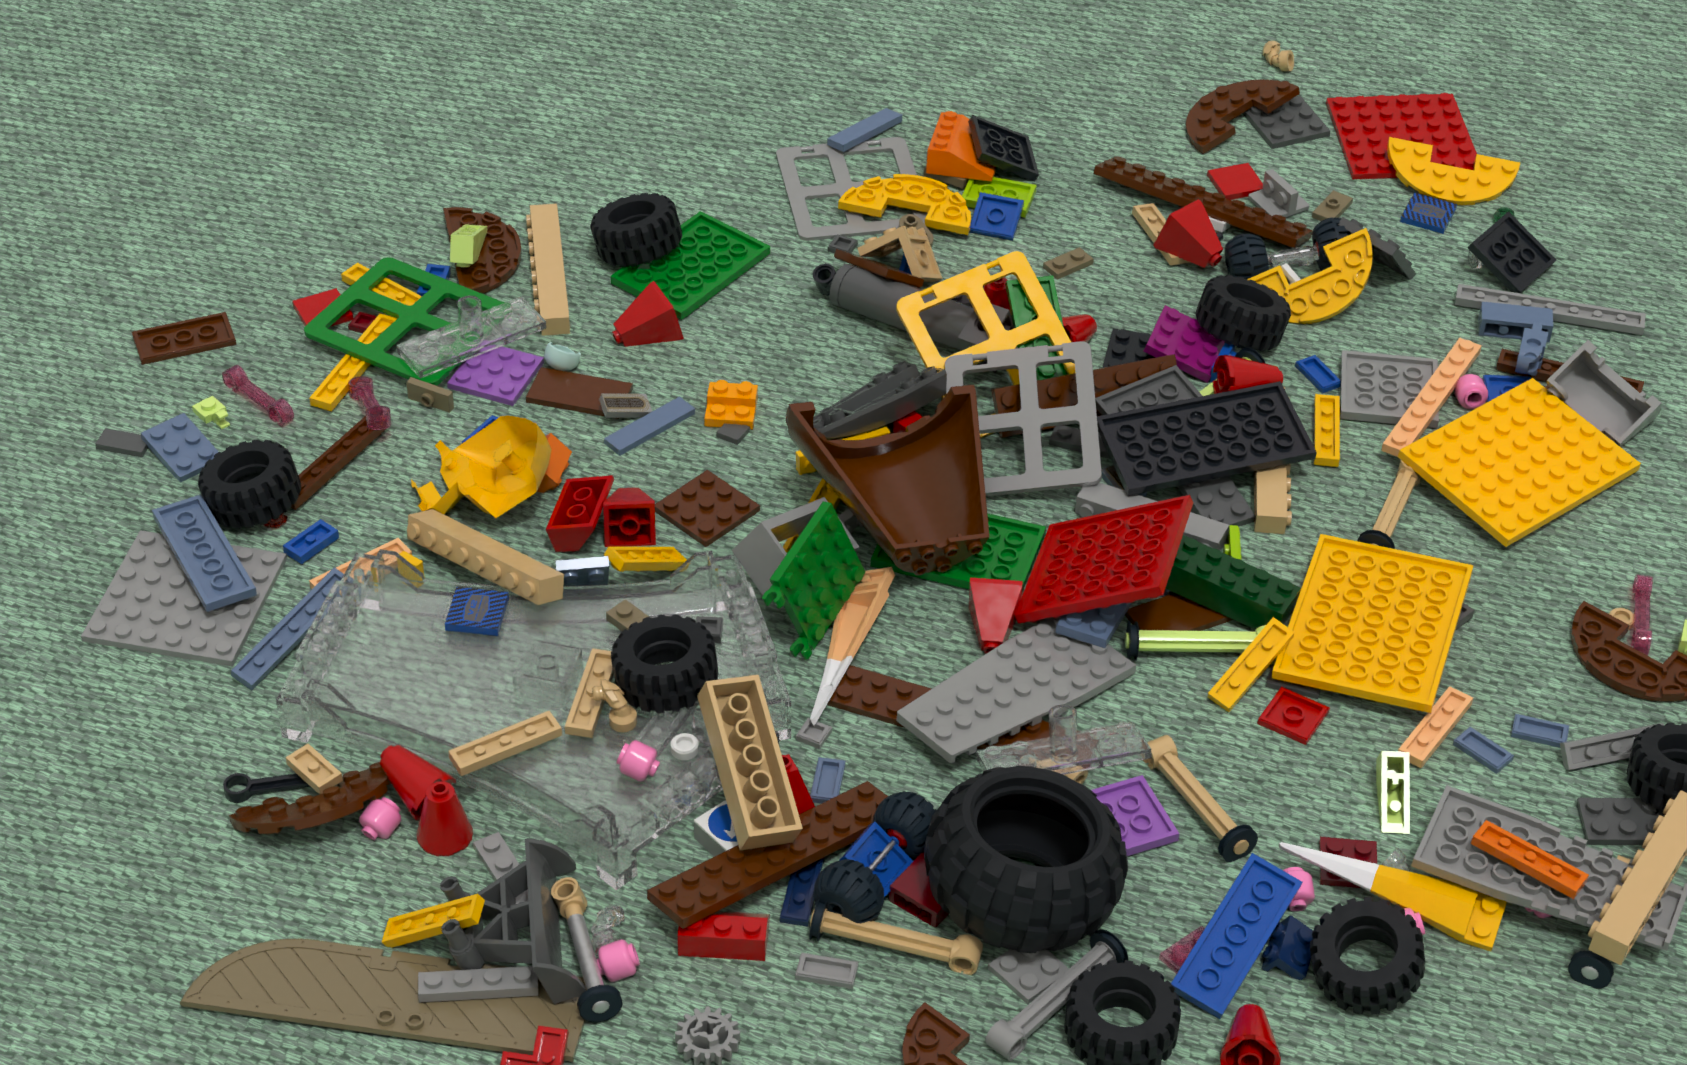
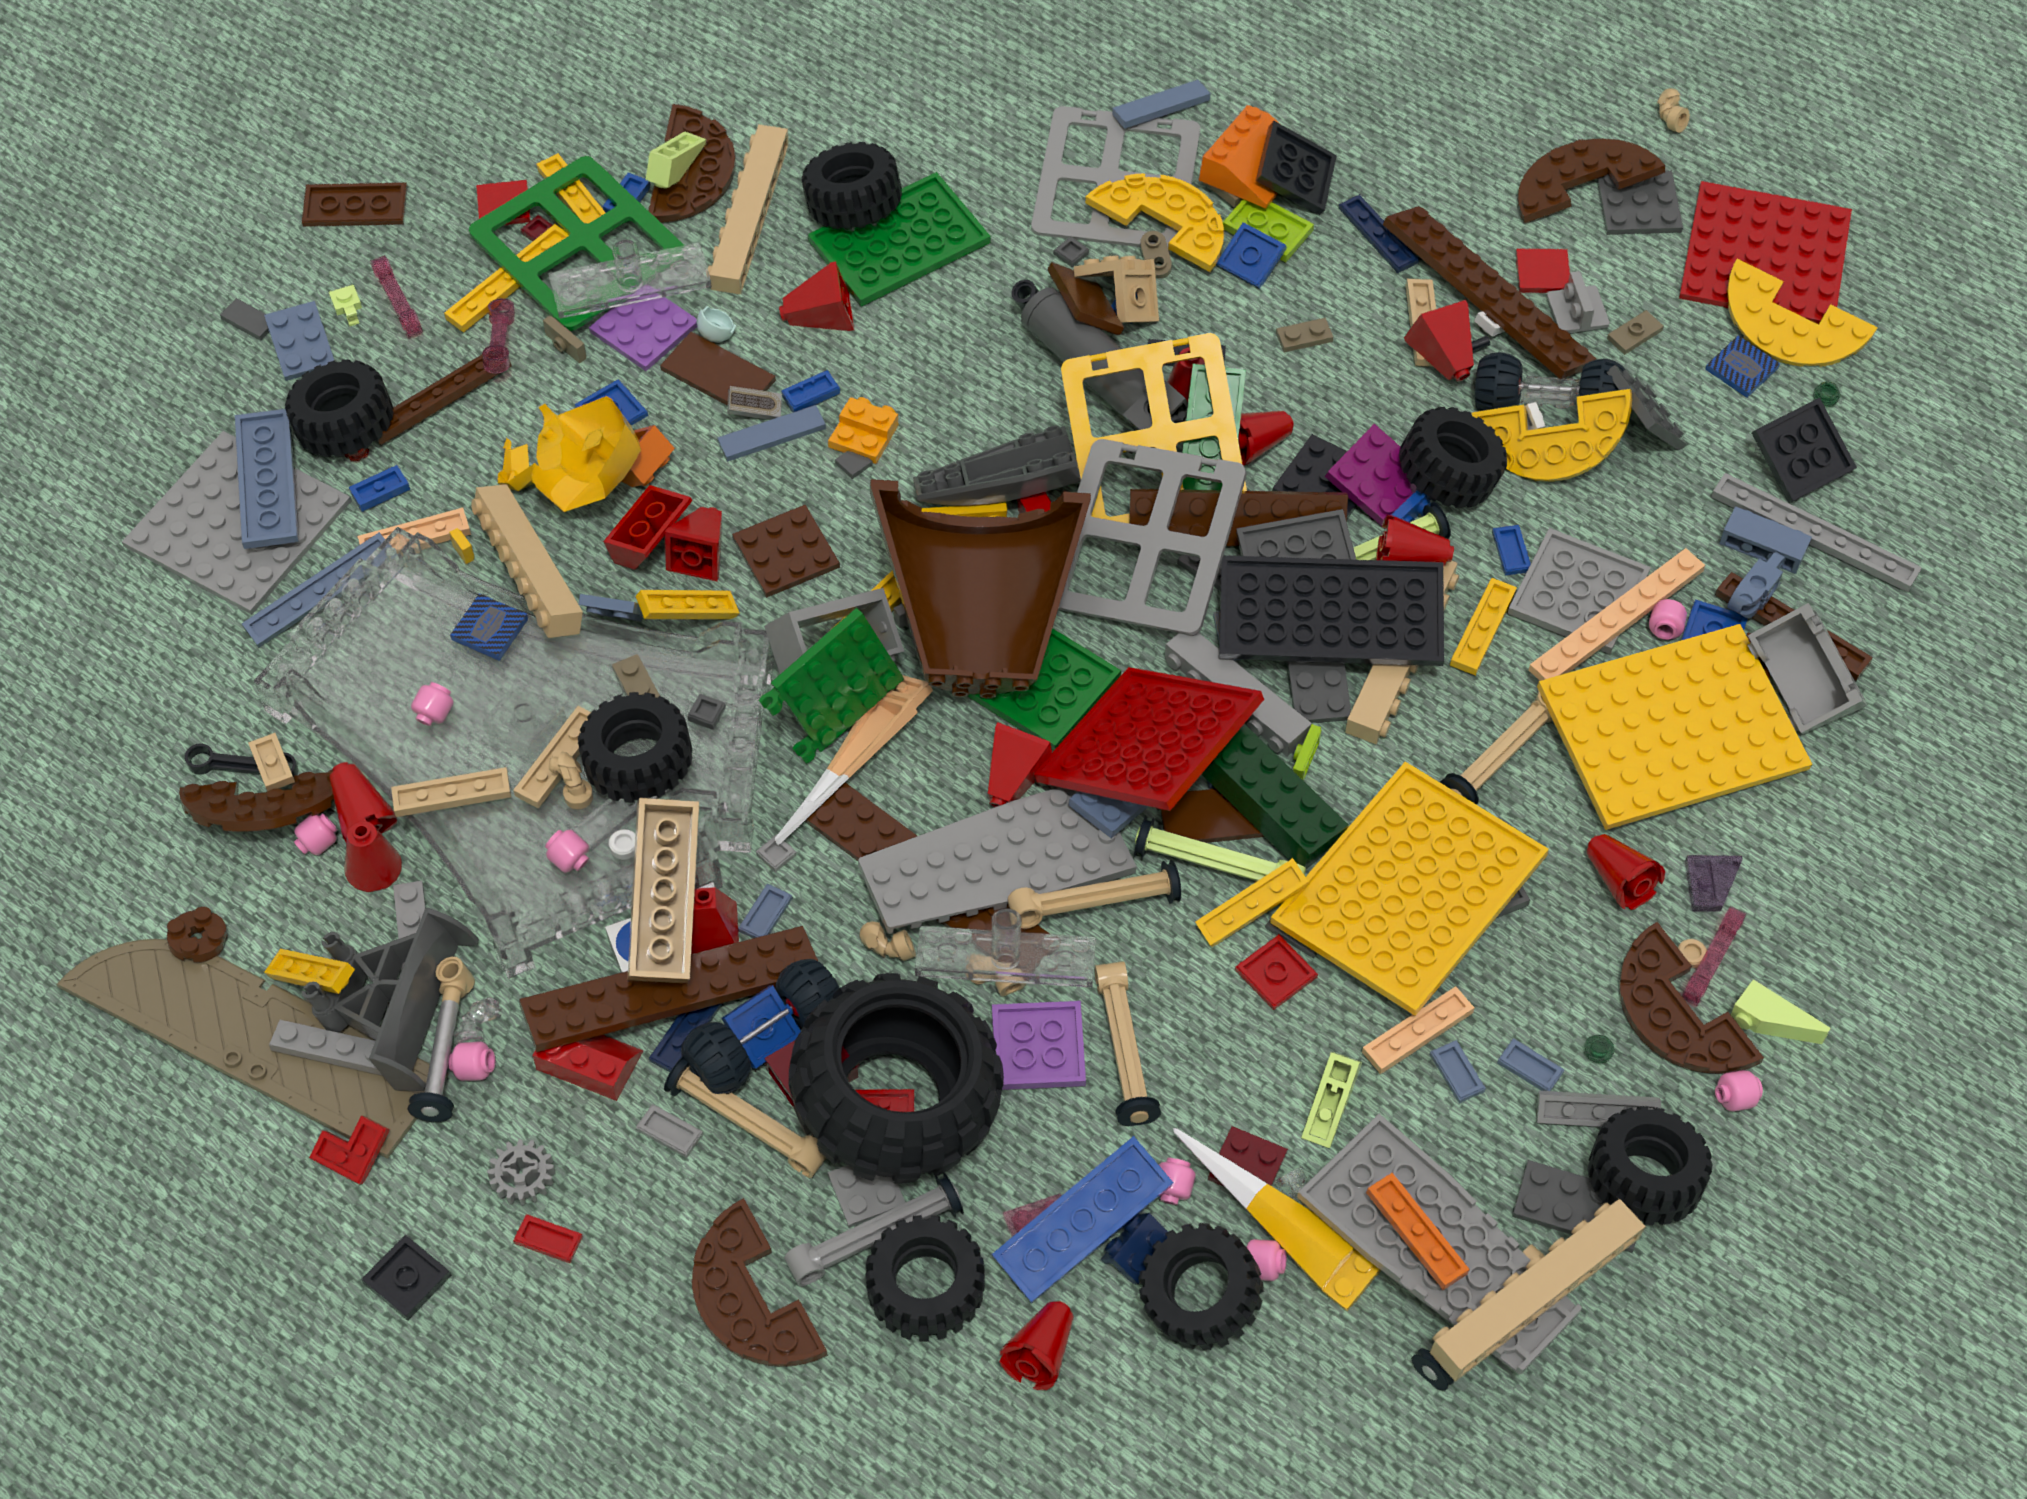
camera: 20 degrees right, 15 degrees up
none -> reddish brown plate [166,907,227,962]
none -> bright pink head [411,682,454,726]
none -> blue plate [781,370,840,412]
none -> tan arm [859,921,916,961]
none -> tan piece [1007,859,1181,929]
none -> dark blue tile [1338,194,1419,274]
none -> clear green plate [1584,1035,1614,1063]
none -> red cone [1587,834,1665,910]
none -> clear purple wing [1685,855,1743,911]

